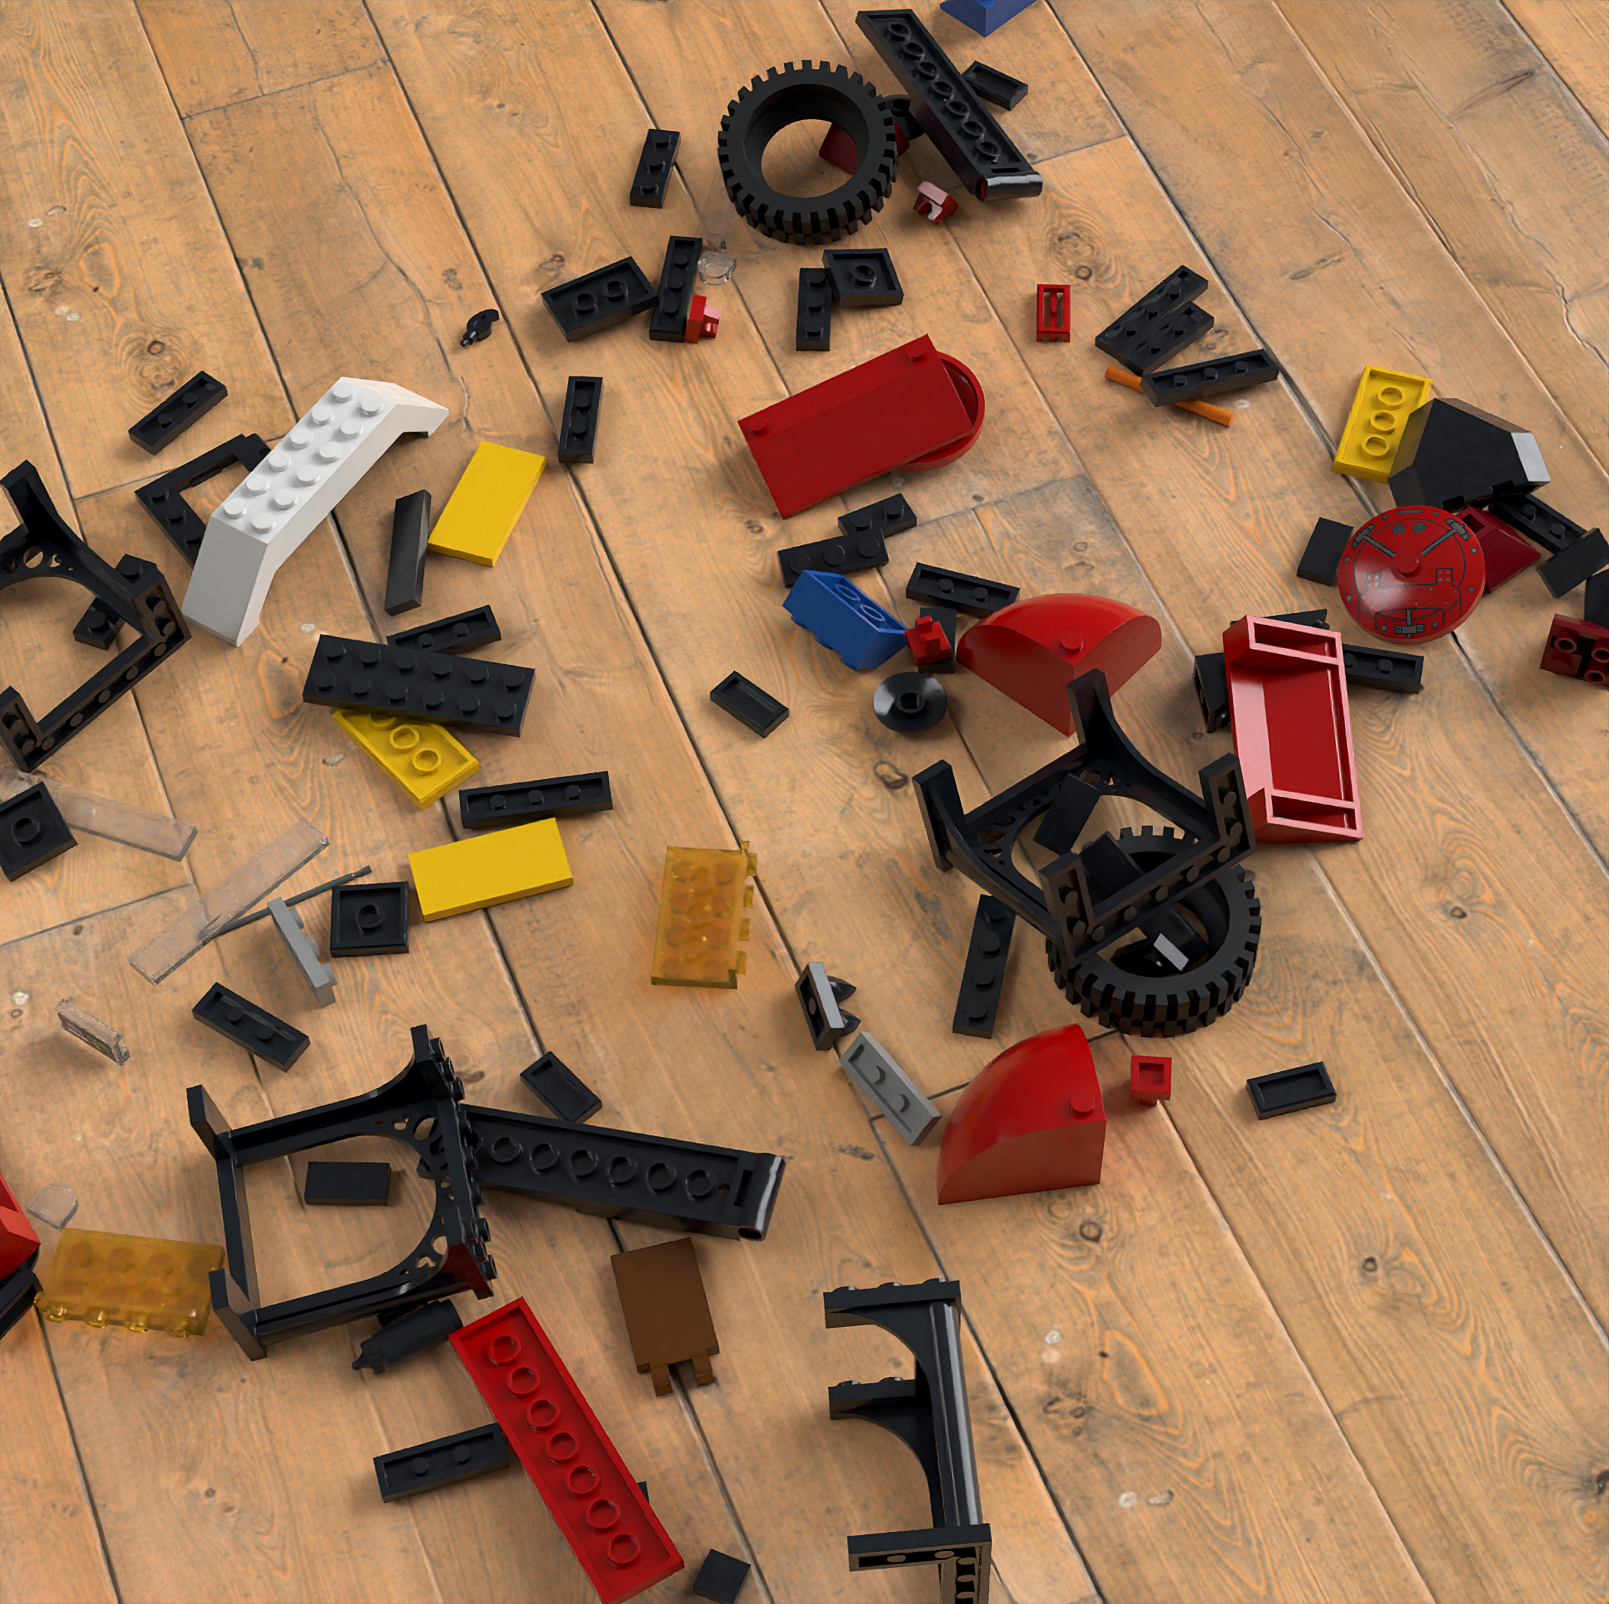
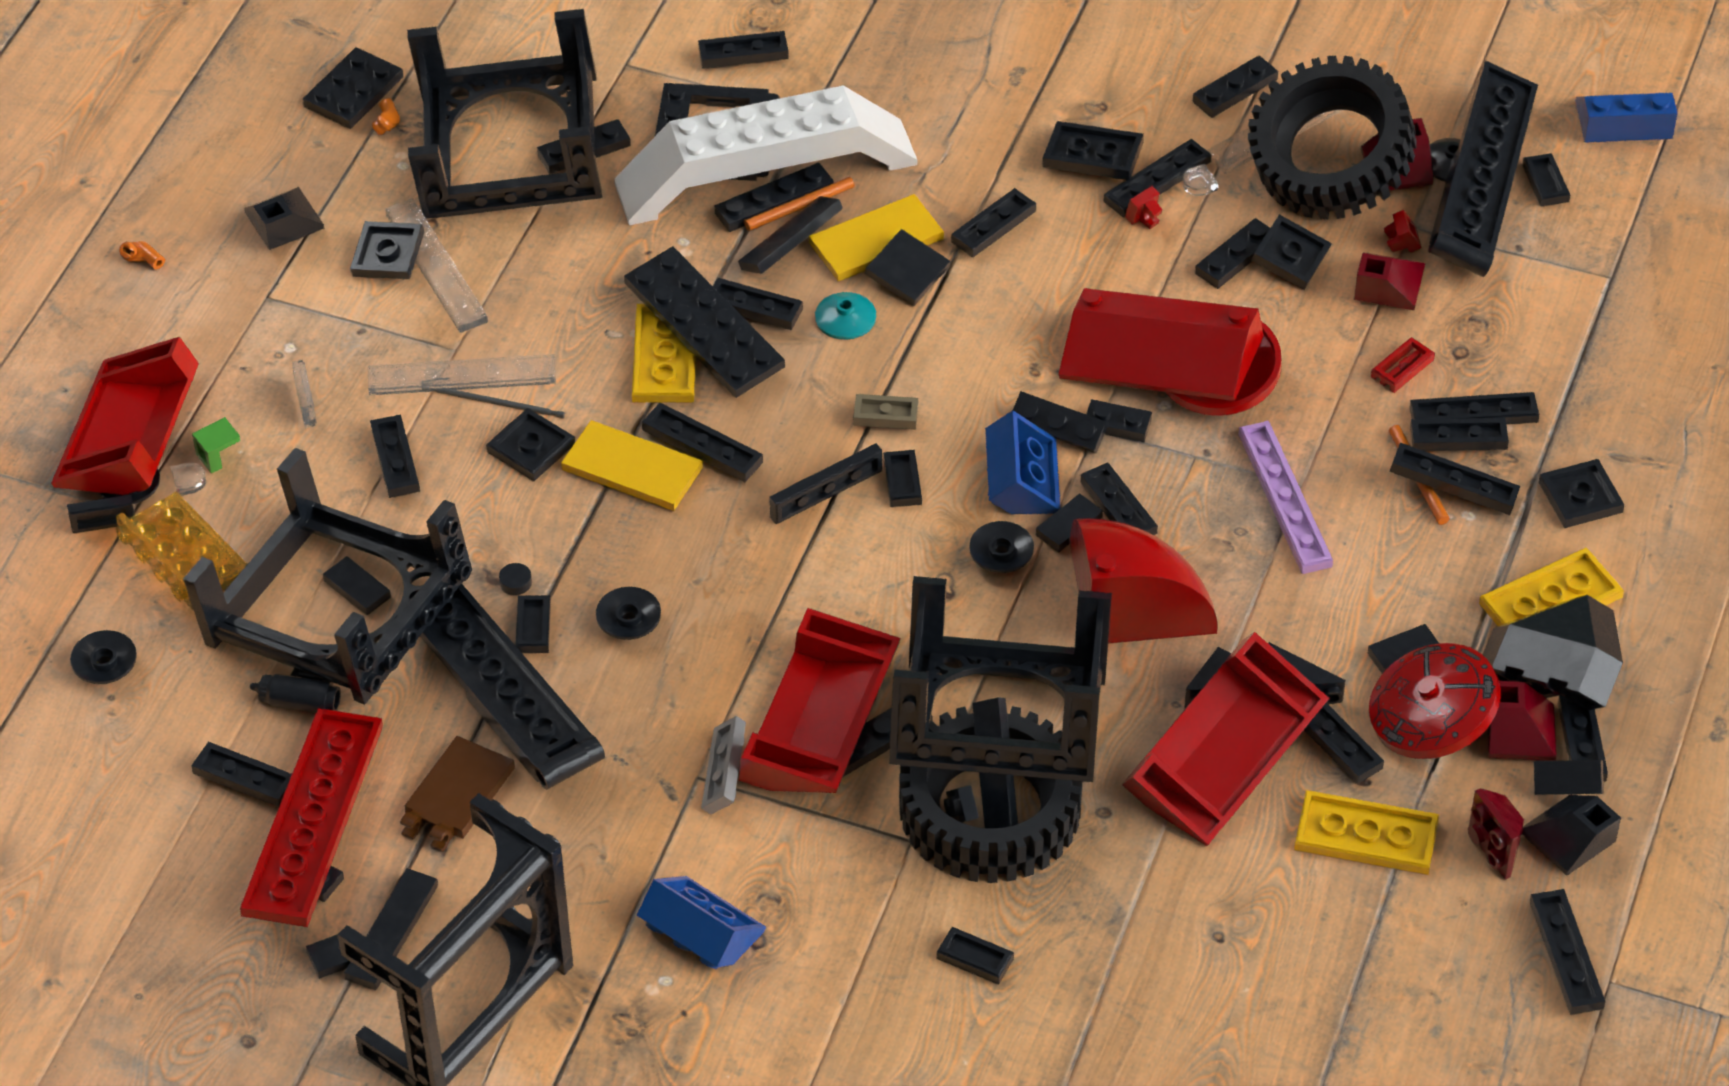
camera: 40 degrees right, 5 degrees down
light grey plate [267,896,337,1008] -> none
black piece [460,309,499,347] -> none
clear yellow bracket [651,840,758,989] -> none
black tile [794,962,861,1050] -> none
red tile [904,615,951,667] -> none
red brick [936,1023,1107,1205] -> none
black tile [1032,772,1103,856] -> none
red tile [1129,1055,1172,1106] -> none
none -> black dish [70,630,137,684]
none -> bright green panel [192,417,240,474]
none -> black tile [344,868,438,990]
none -> black tile [499,563,532,595]
none -> black dish [596,587,661,640]
none -> blue slope [637,876,766,969]
none -> black plate [714,162,834,232]
none -> red slope [738,608,901,793]
none -> orange bar [744,177,854,231]
none -> black tile [769,443,882,524]
none -> teal dish [815,292,876,340]
none -> dark tan plate [853,394,918,430]
none -> black tile [865,229,950,306]
none -> lavender tile [1238,421,1333,574]
none -> yellow tile [1294,790,1440,875]
none -> dark red slope [1354,252,1425,311]
none -> black tile [1539,459,1625,528]

